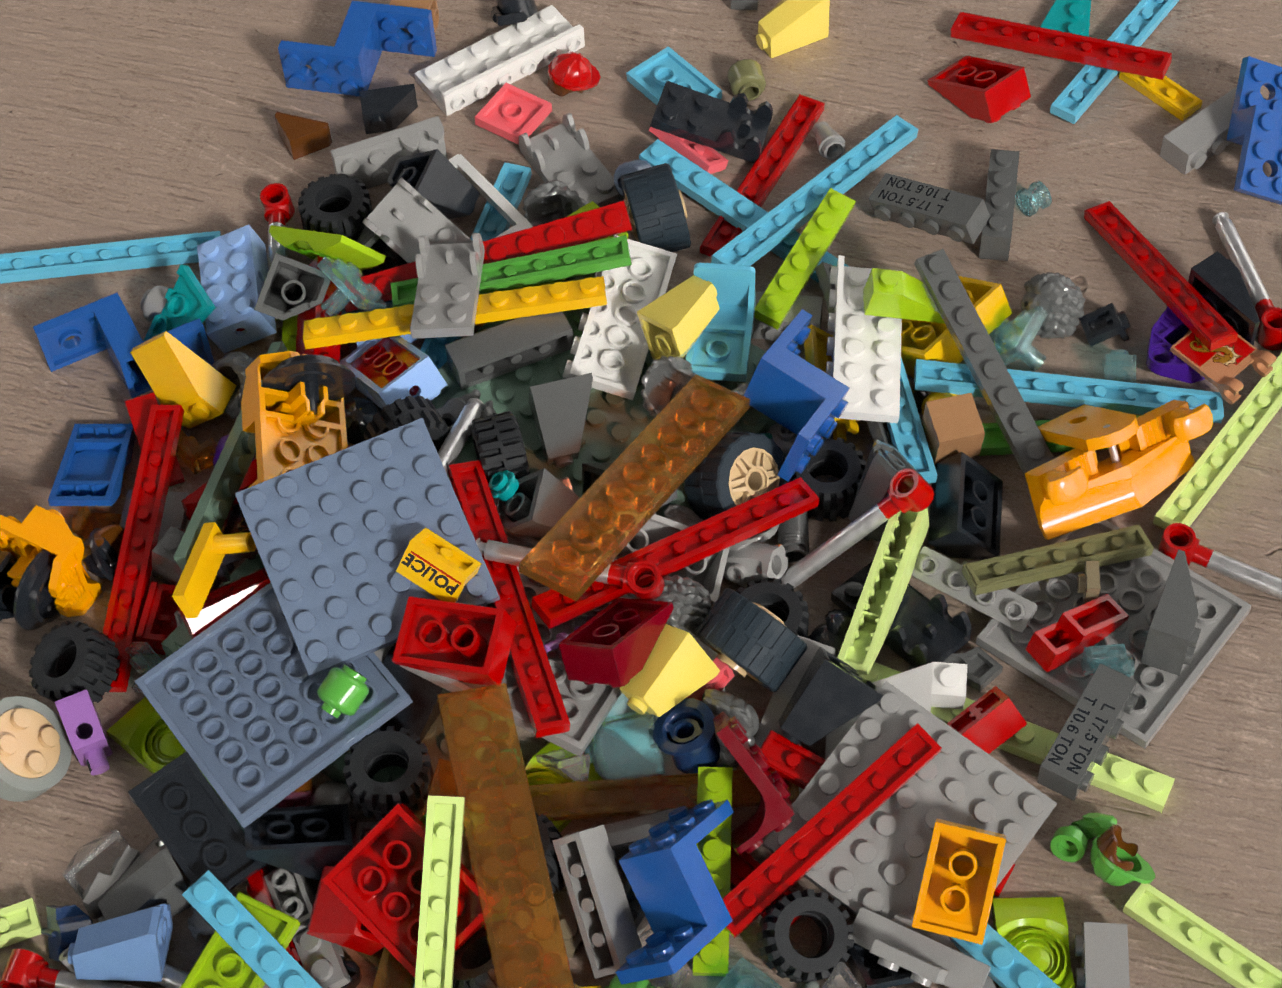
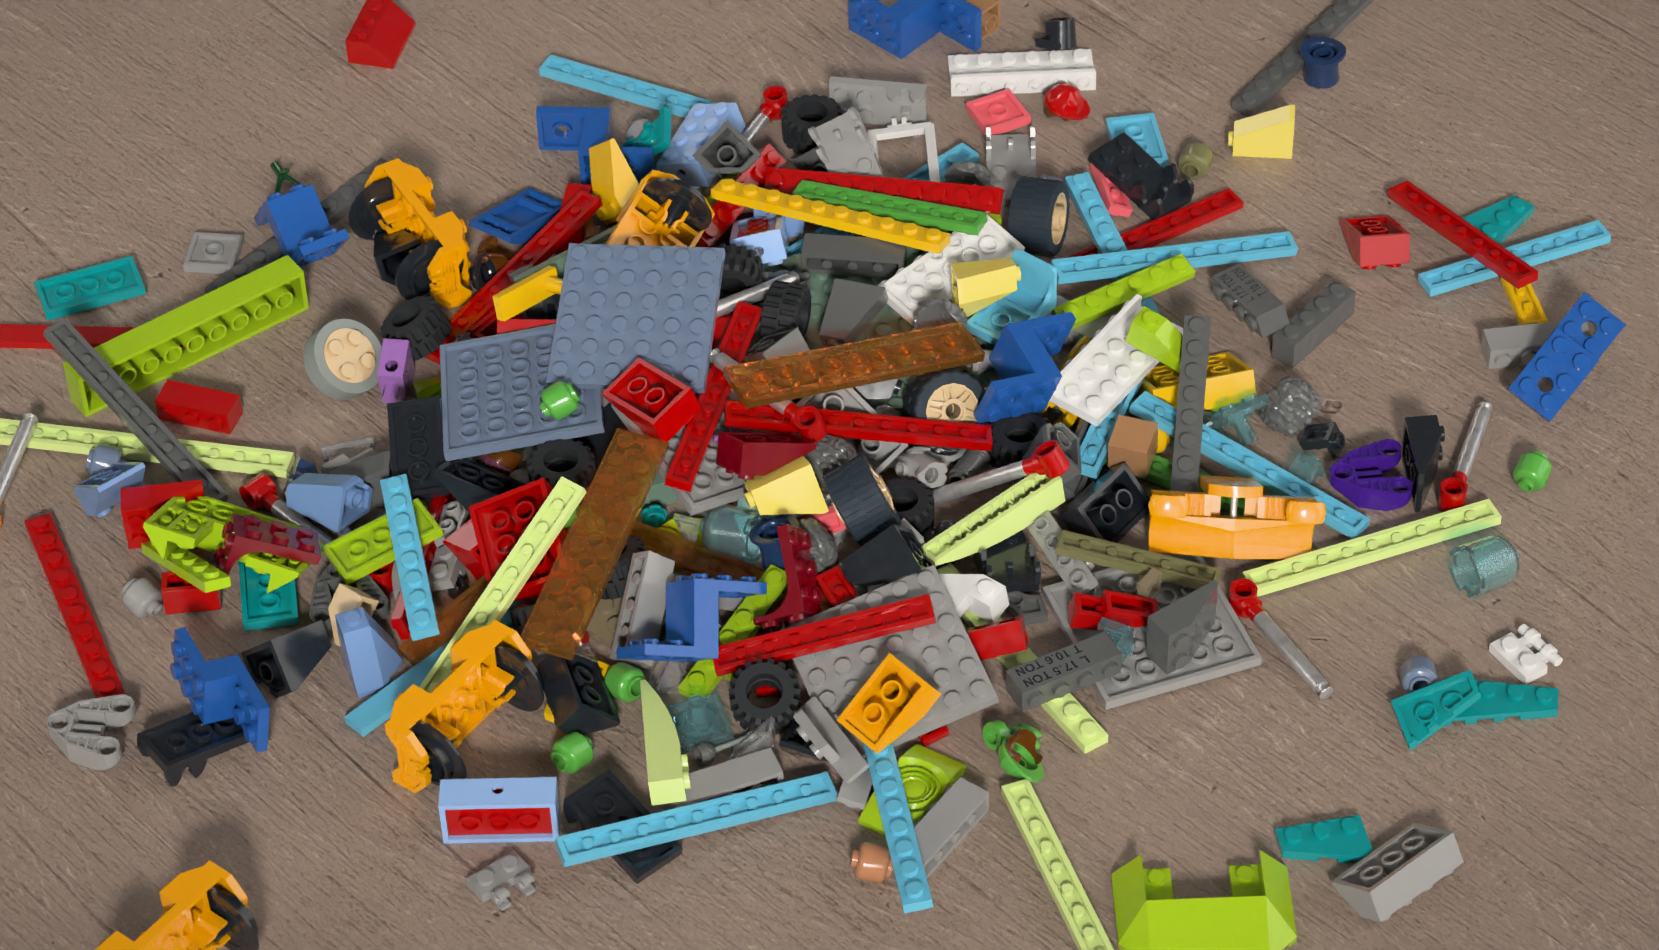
camera: 30 degrees right, 10 degrees down
lime slope [269,225,386,272] -> none
reddish brown slope [275,112,332,160] -> none
clear light blue plate [317,257,387,317] -> none
black slope [359,84,418,134] -> none
black slope [387,149,480,219] -> none
yellow panel [396,527,482,603] -> none
light grey hinge [410,233,485,339] -> none
teal plate [489,470,519,501] -> none
light grey cone [813,121,845,160] -> none
clear light blue wheel [1015,181,1052,217] -> none
red tile [1084,201,1238,351] -> none
nougat flag [1170,331,1277,405] -> none

